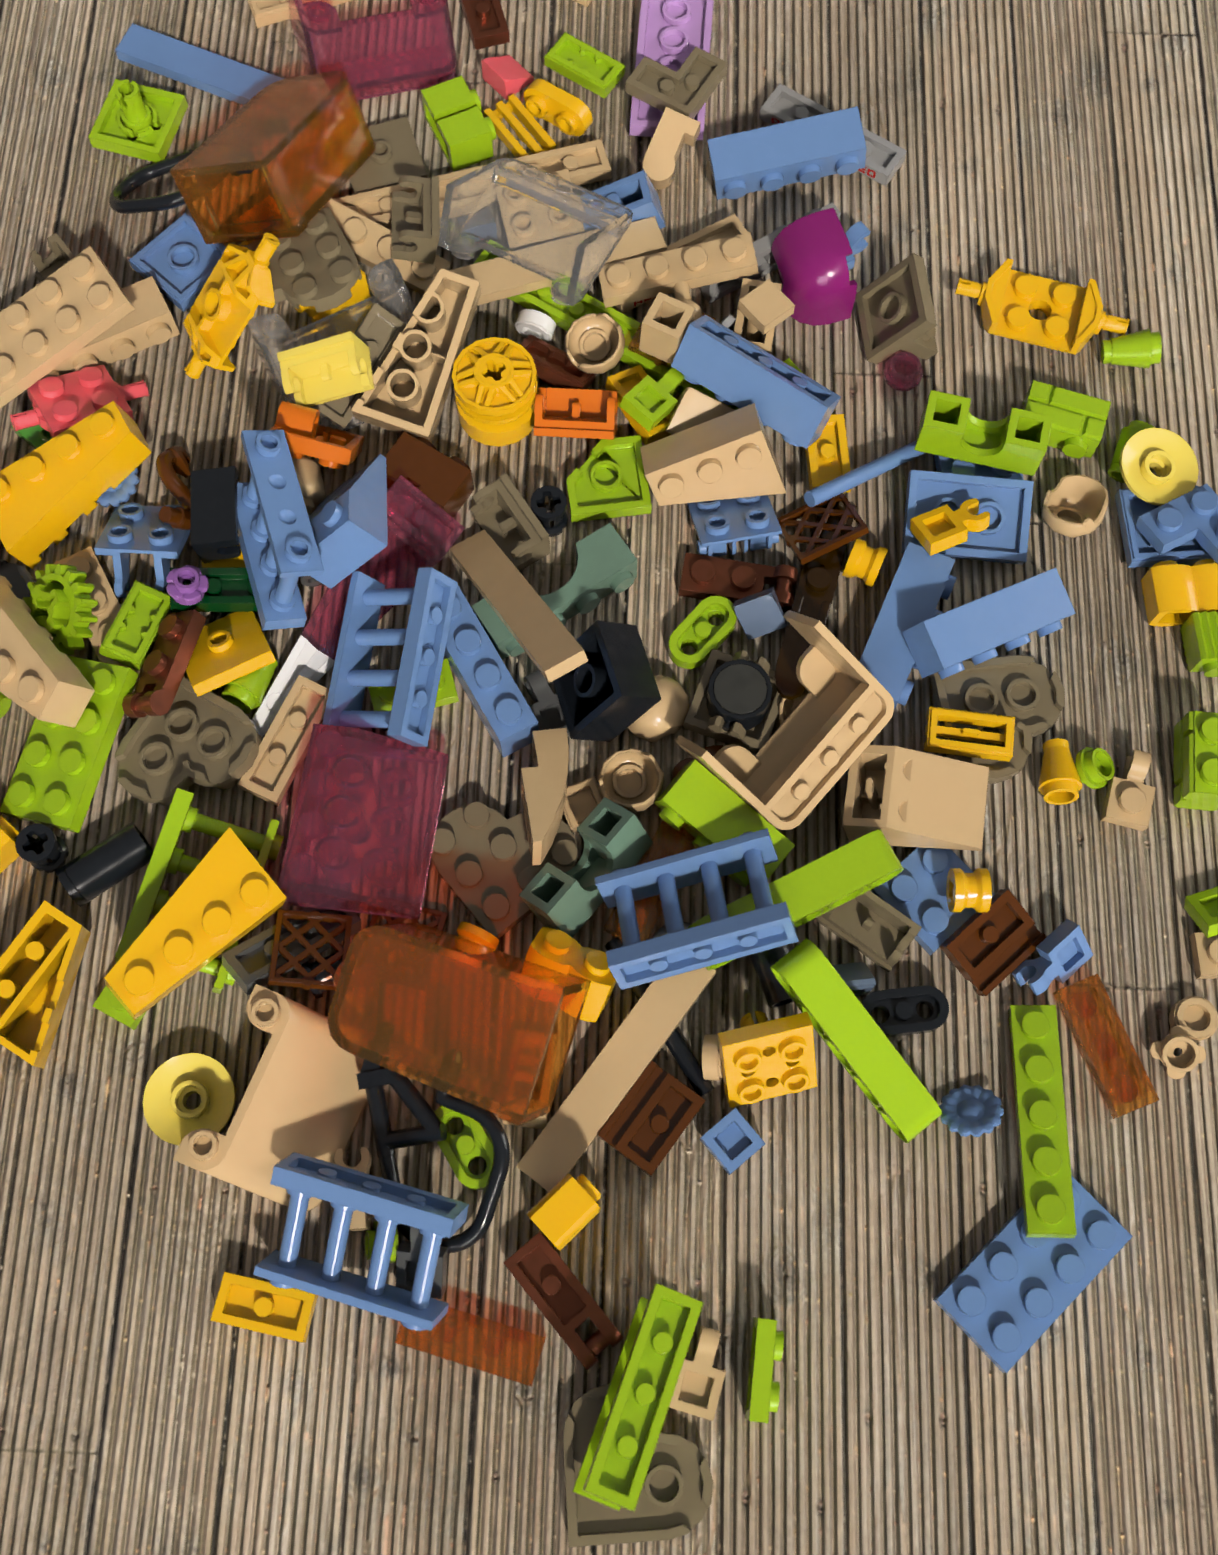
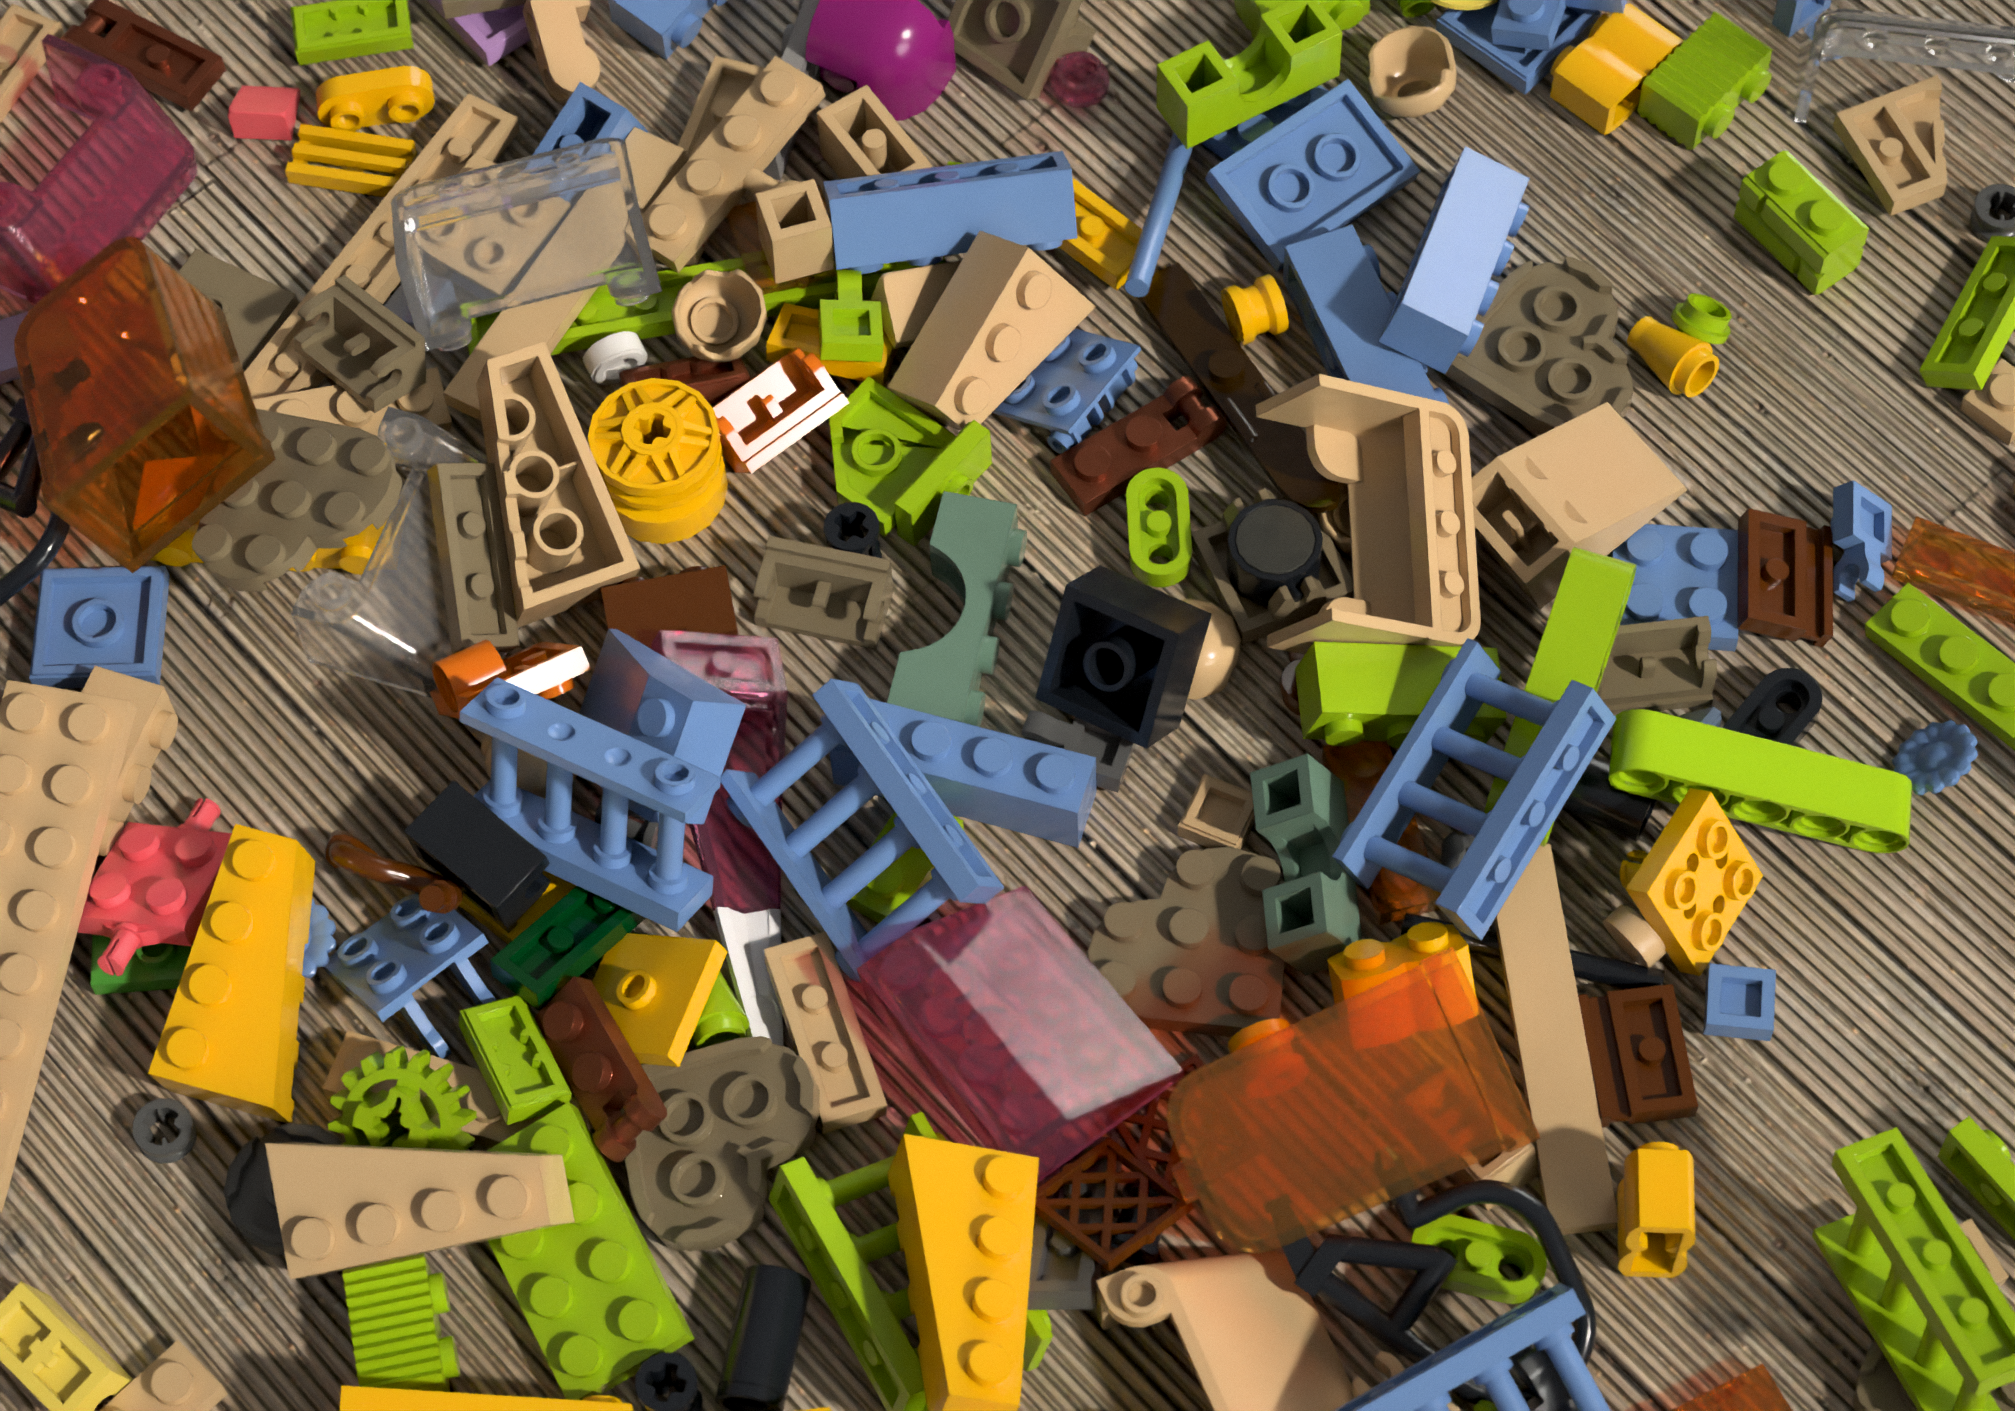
camera: 40 degrees left, 10 degrees down
medium lavender plate [166,565,209,606] -> none
yellow plate [183,233,280,379] -> none
light yellow hinge [277,331,374,407] -> none
lime piece [421,76,497,172] -> none
tan tile [449,529,588,683] -> none
copper plate [503,1232,624,1371] -> none
tan slope [521,728,569,866] -> none
tan hair [598,748,664,813] -> none
light grey hinge [721,314,736,330] -> none
sand blue slope [733,587,787,640] -> none
tan tile [737,279,795,335] -> none
reddish brown window [777,493,869,565] -> none
yellow plate [910,498,990,556] -> none
yellow tile [924,706,1015,762] -> none
yellow wheel [946,868,992,913] -> none
tan plate [1101,749,1156,831] -> none
none -> lime plate [894,420,992,546]

